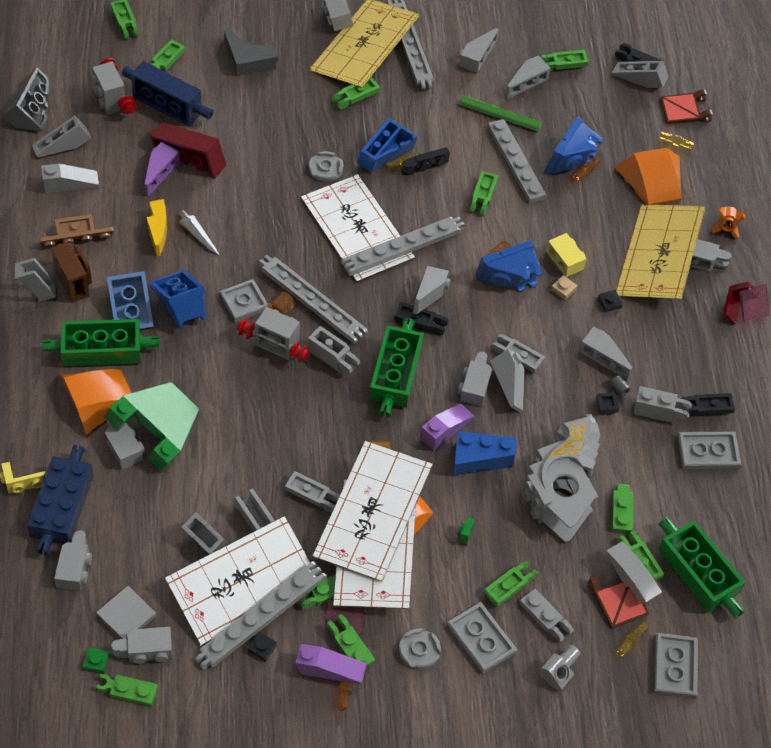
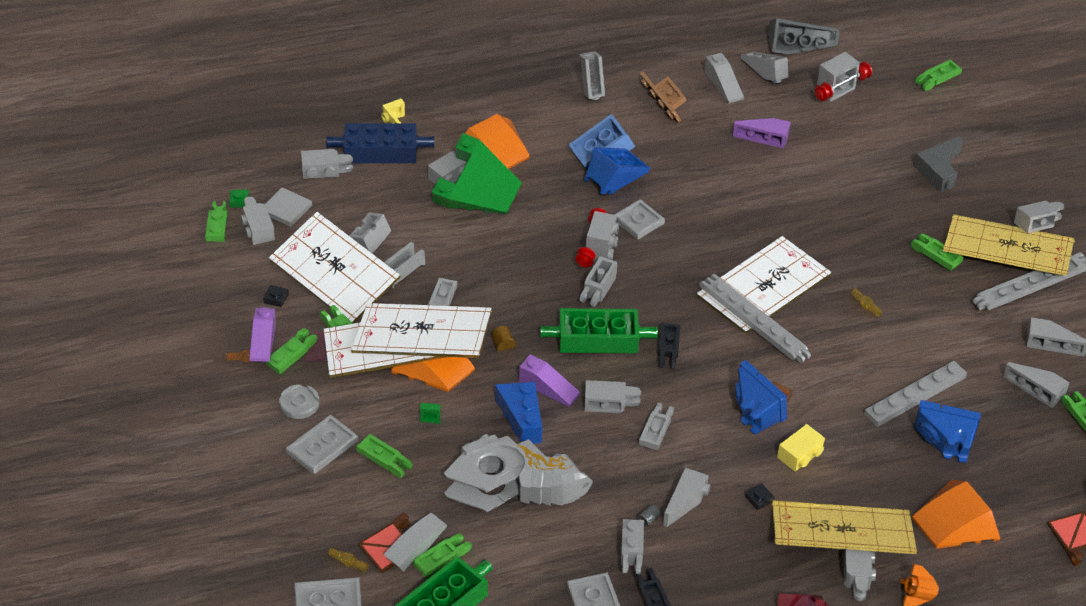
camera: 80 degrees right, 10 degrees down
green brick [42,319,160,366] -> none
reddish brown brick [51,241,92,303] -> none
dark blue brick [122,61,214,127] -> none
yellow slope [147,199,167,256] -> none
dark red wedge [150,122,226,179] -> none
bright green plate [151,39,185,72] -> none
flat silver bar [178,210,219,255] -> none
light grey hinge [195,561,327,669] -> none
light grey hinge [258,255,368,344] -> none
clear orange brick [268,291,295,315] -> none
light grey tile [308,151,344,182] -> none
blue wedge [357,118,418,172] -> none
black hinge [402,147,450,175] -> none
light grey slope [413,266,451,314] -> none
bright green axle [460,96,541,131] -> none
bright green hinge [470,171,499,215] -> none
light grey slope [490,349,524,412] -> none
light grey hinge [519,589,573,642] -> none
light grey piece [541,645,581,691] -> none
tan plate [551,275,578,300] -> none
clear orange bar [573,156,602,180] -> none
black plate [596,392,619,414] -> none
bright green hinge [612,483,633,534] -> none
clear yellow bar [660,131,695,149] -> none

